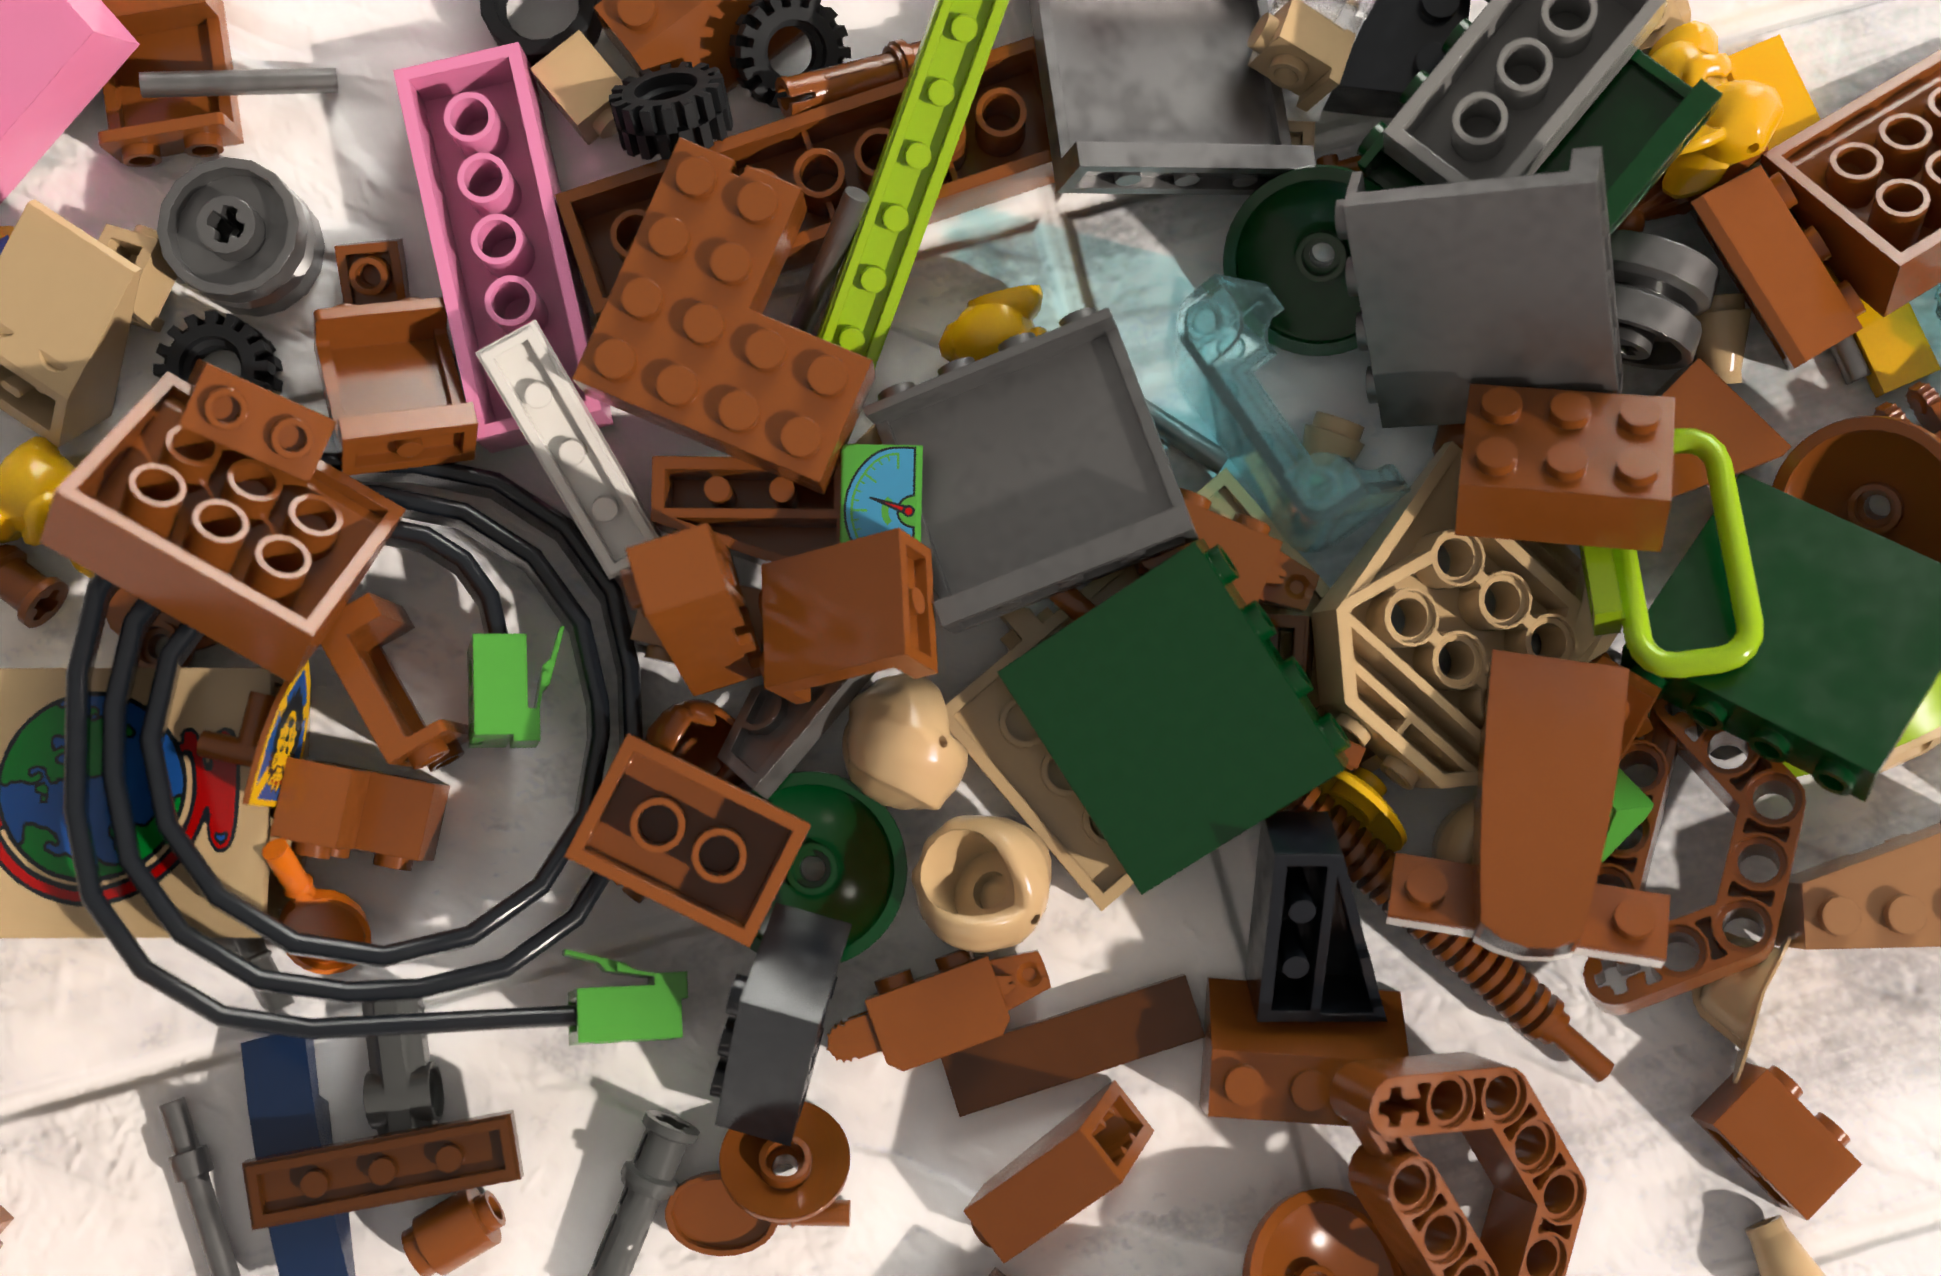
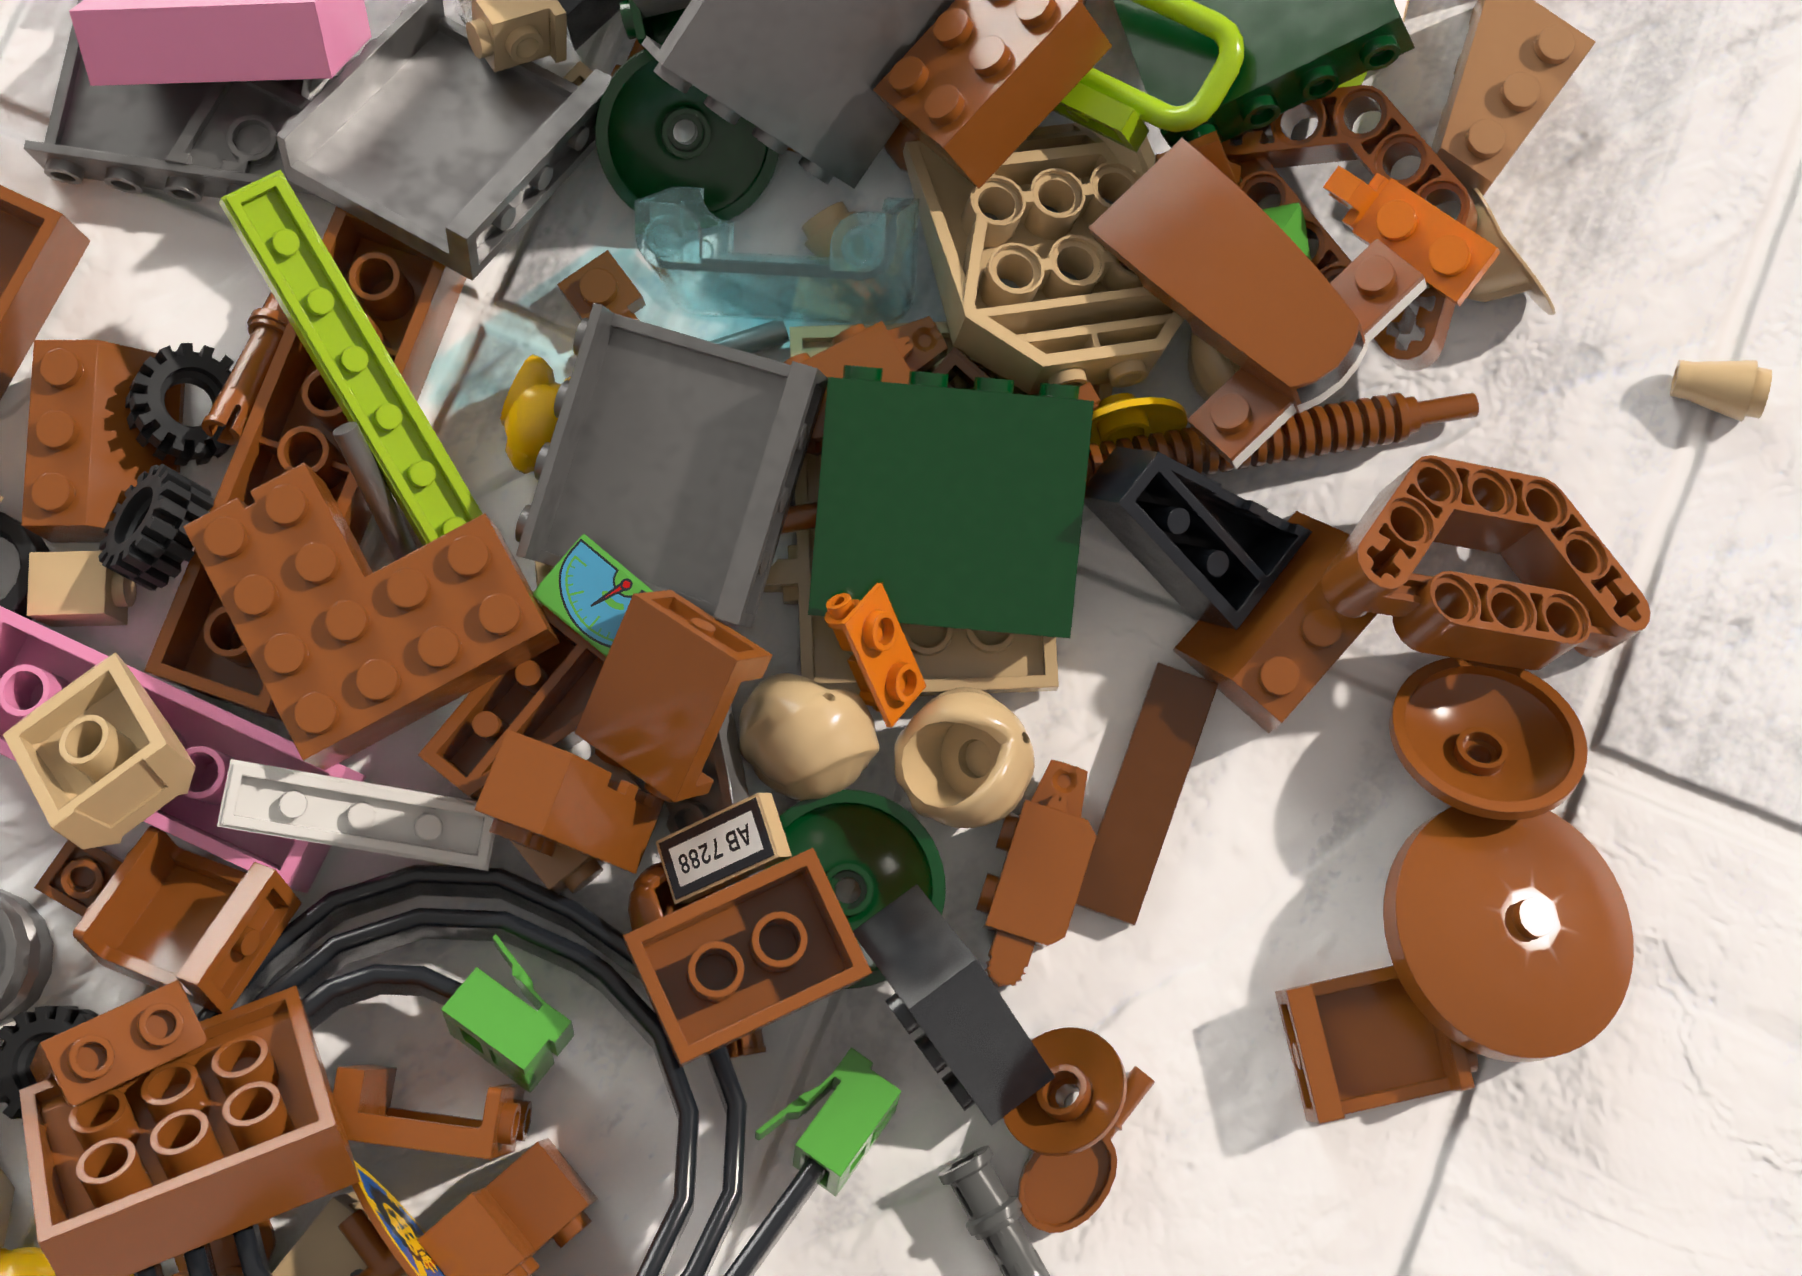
camera: 50 degrees left, 5 degrees down
dark orange slope [963,1080,1155,1264] -> none
dark orange brick [1691,1062,1863,1221] -> none
none -> tan slope [3,652,196,849]
none -> dark orange plate [557,250,646,321]
none -> tile [655,793,792,904]
none -> orange hinge [824,583,926,728]
none -> orange hinge [1323,165,1500,307]

